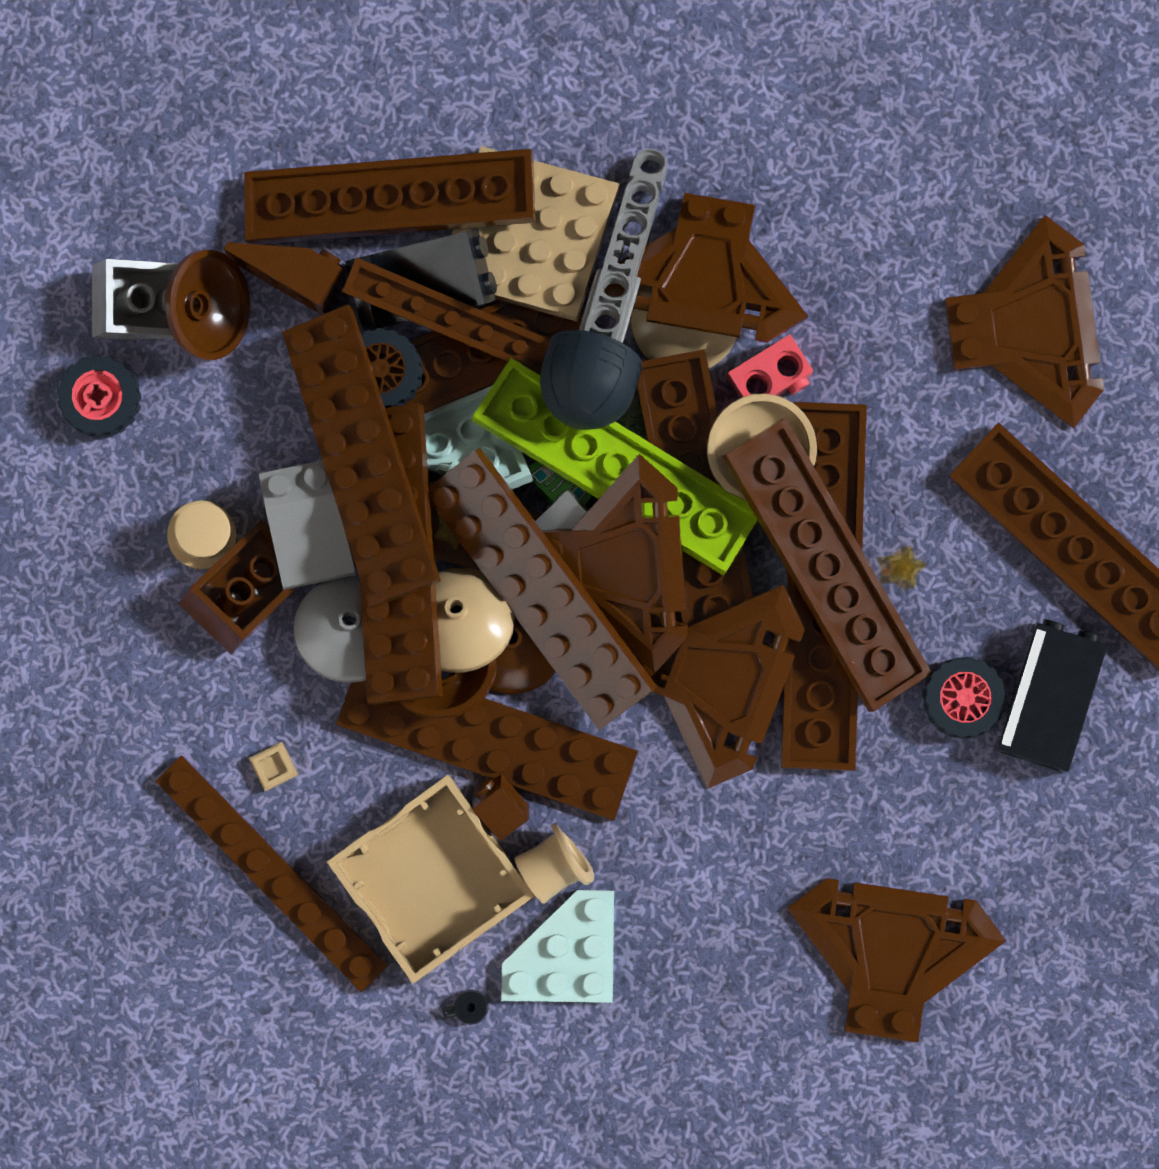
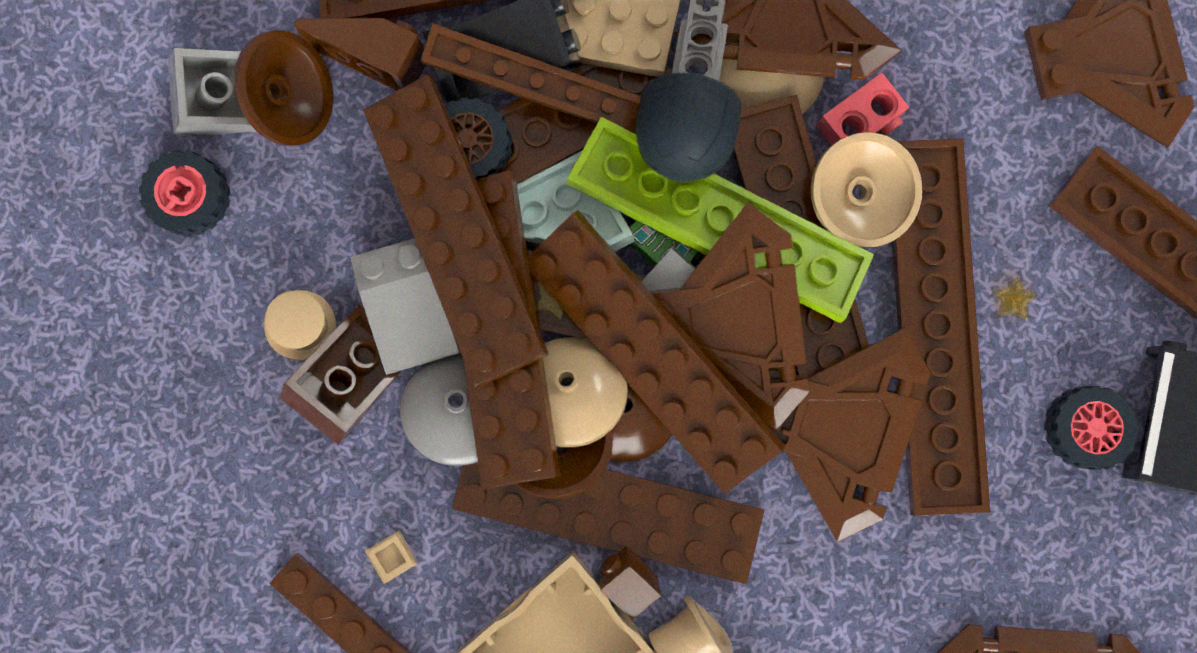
camera: 10 degrees left, 0 degrees up
reddish brown plate [721,418,932,712] -> none

